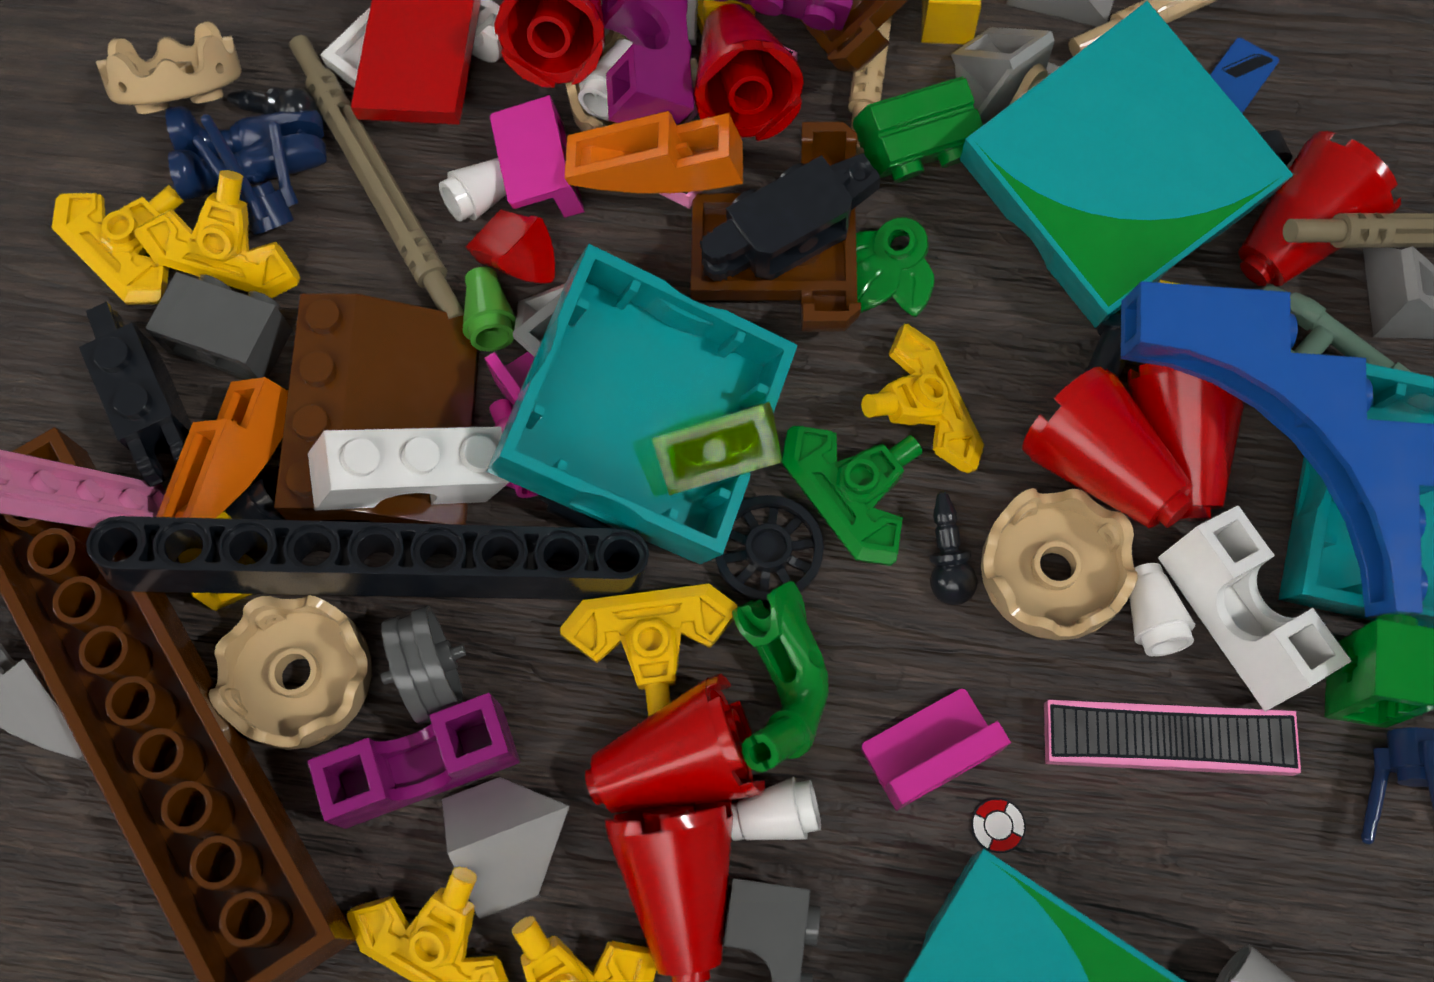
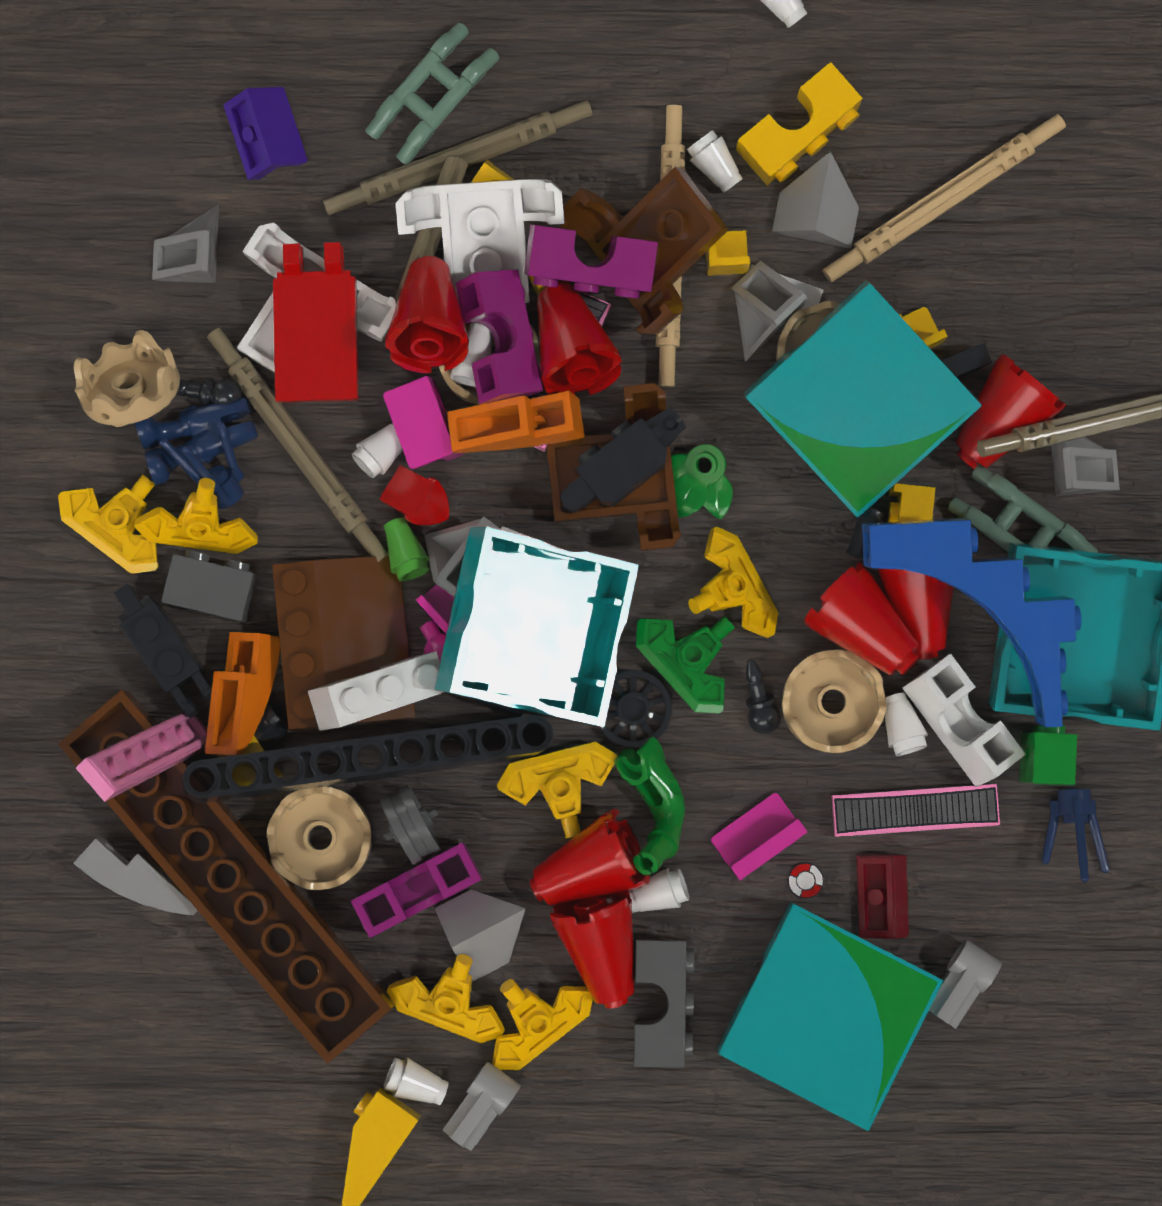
camera: 10 degrees left, 15 degrees up
clear neon green slope [652,401,782,495] -> none
green brick [852,76,983,183] -> none
blue sticker [1210,38,1279,113] -> none
none -> dark red slope [856,855,909,939]

